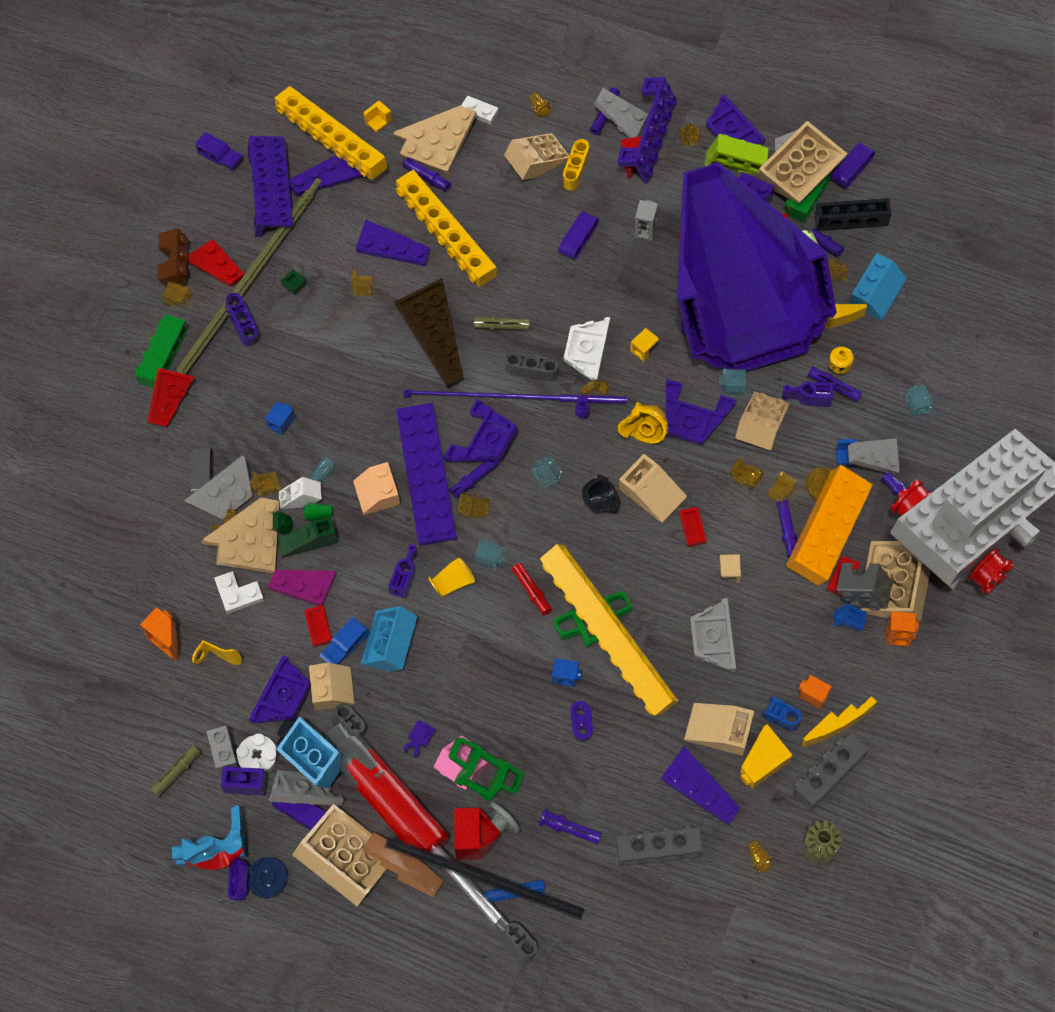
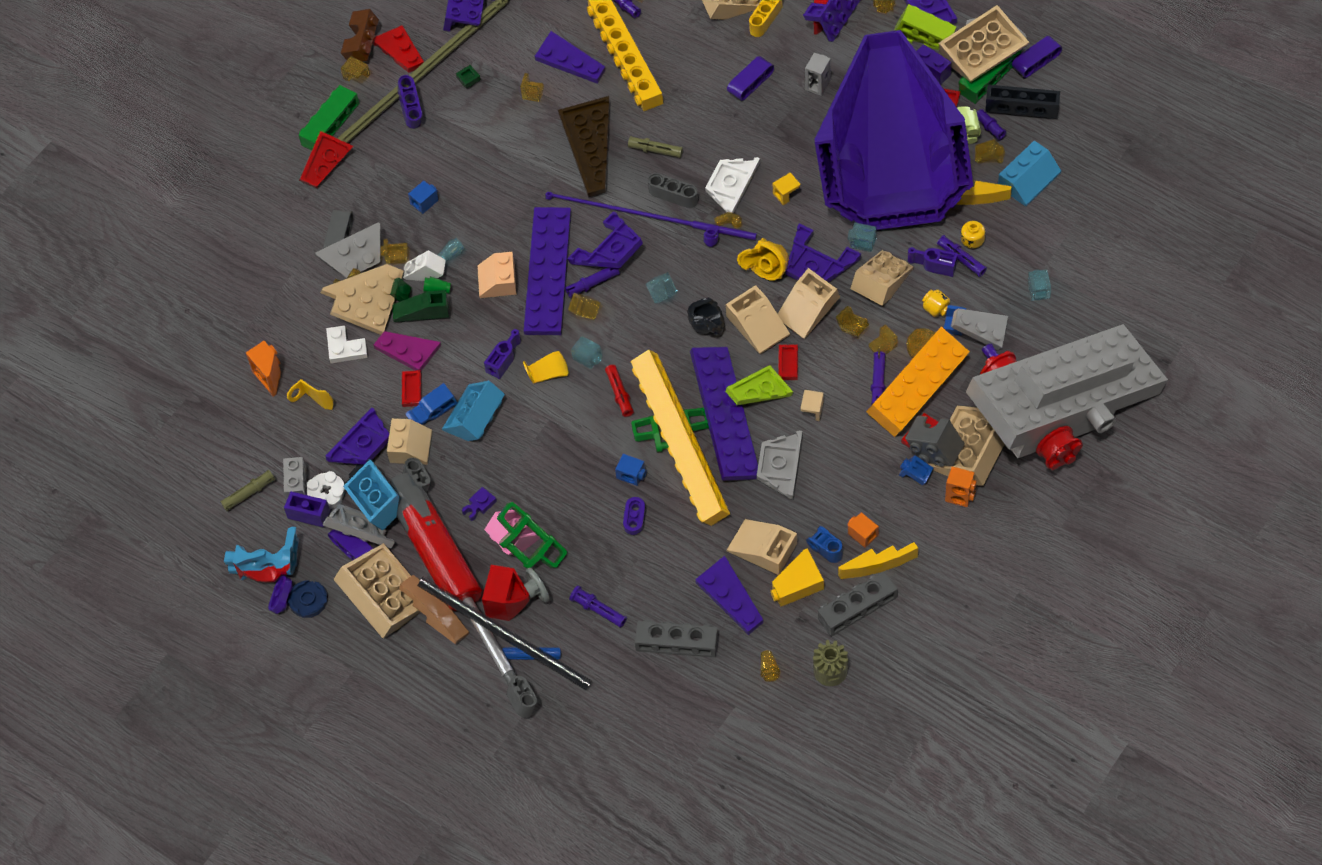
camera: 15 degrees right, 5 degrees down
none -> dark purple plate [690,347,758,481]
none -> lime wing [725,365,793,405]
none -> tan slope [778,268,840,339]
none -> yellow head [922,289,950,317]

